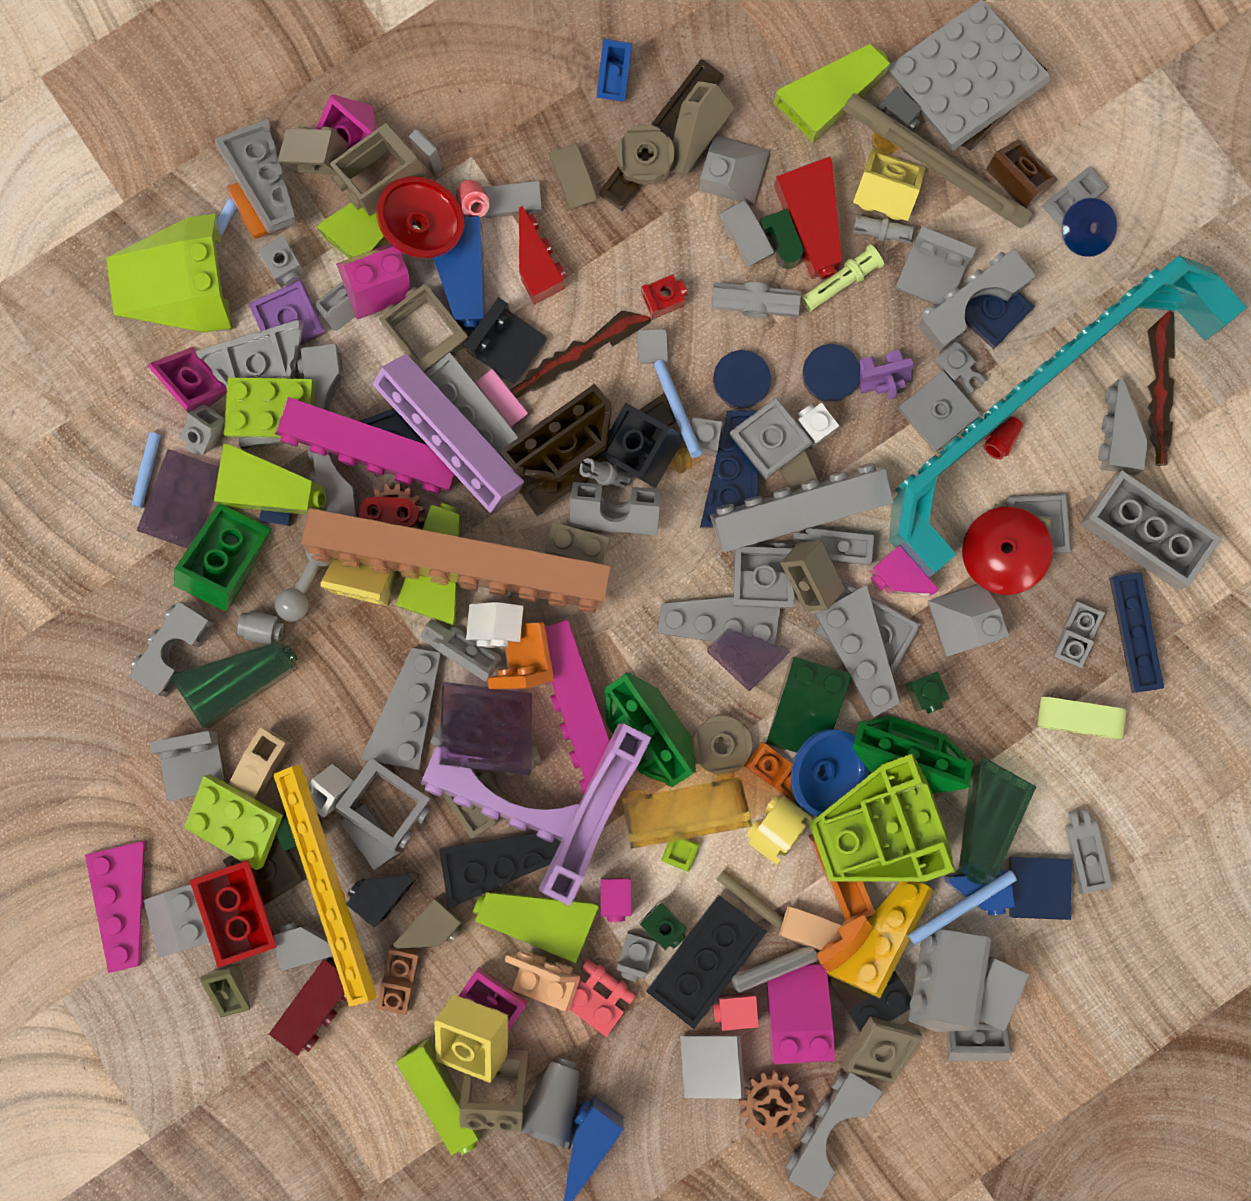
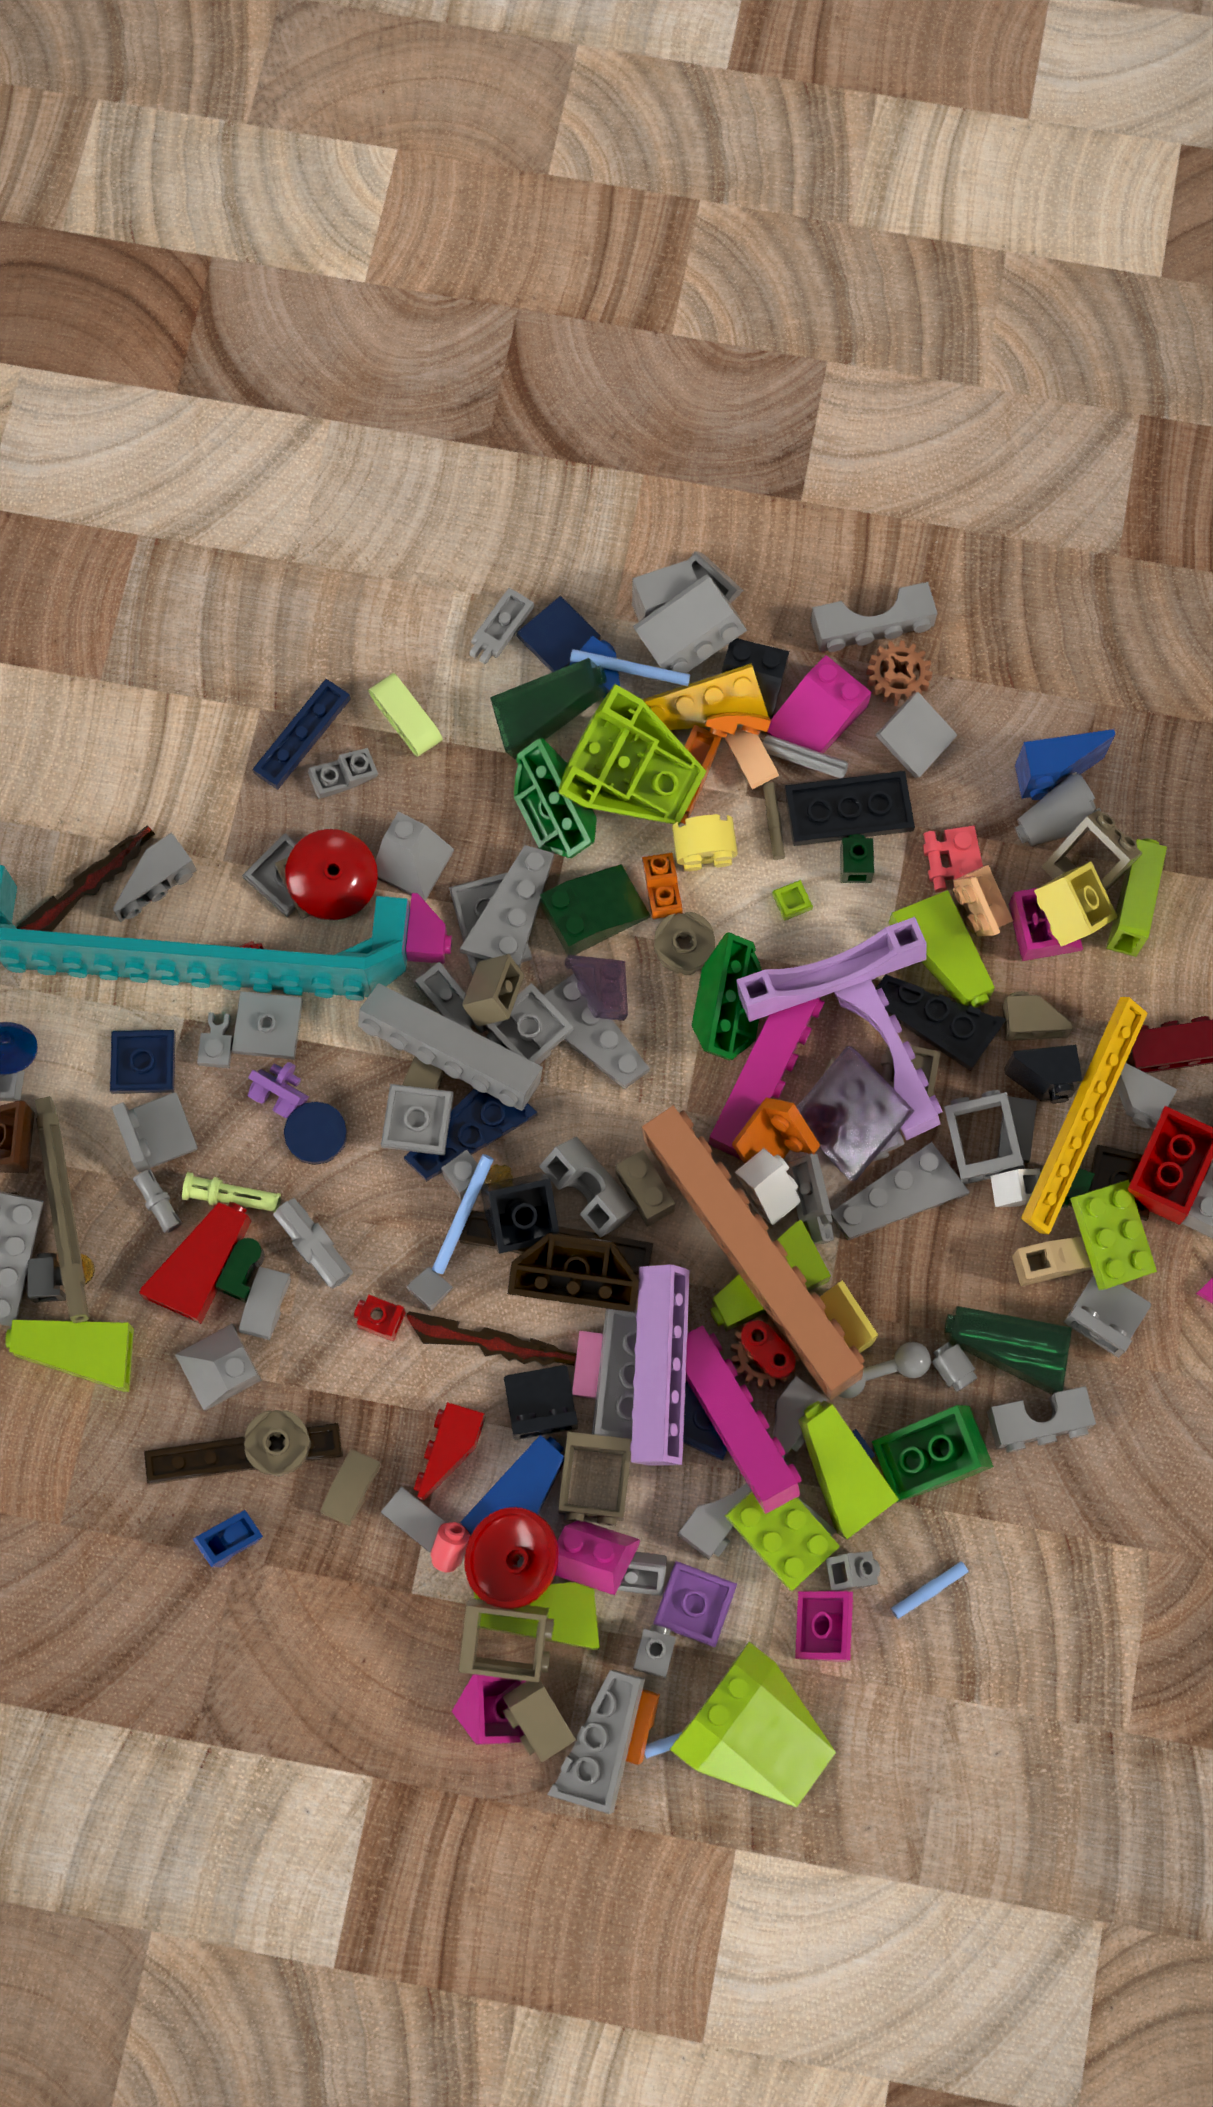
camera: 135 degrees left, 10 degrees down
clear purple plate [136,449,219,549] -> none
light grey wing [196,320,303,387] -> none
nougat slope [377,944,420,1015] -> none
light grey tile [409,129,443,177] -> none
light grey pin [579,458,631,488] -> none
dark pink brick [600,877,631,922] -> none
light grey bracket [617,932,656,982] -> none
clear yellow windscreen [622,772,753,849] -> none
dark tan slope [669,81,735,176] -> none
dark blue tile [713,350,771,409] -> none
coral brick [713,992,759,1031] -> none
blue dish [791,729,869,817] -> none
white brick [797,403,839,450] -> none
dark tan tile [840,1016,923,1083] -> none
light yellow slope [853,149,925,221] -> none
dark green brick [905,671,950,714] -> none
light grey arch [917,249,1036,353] -> none
light grey brick [1080,470,1222,591] -> none

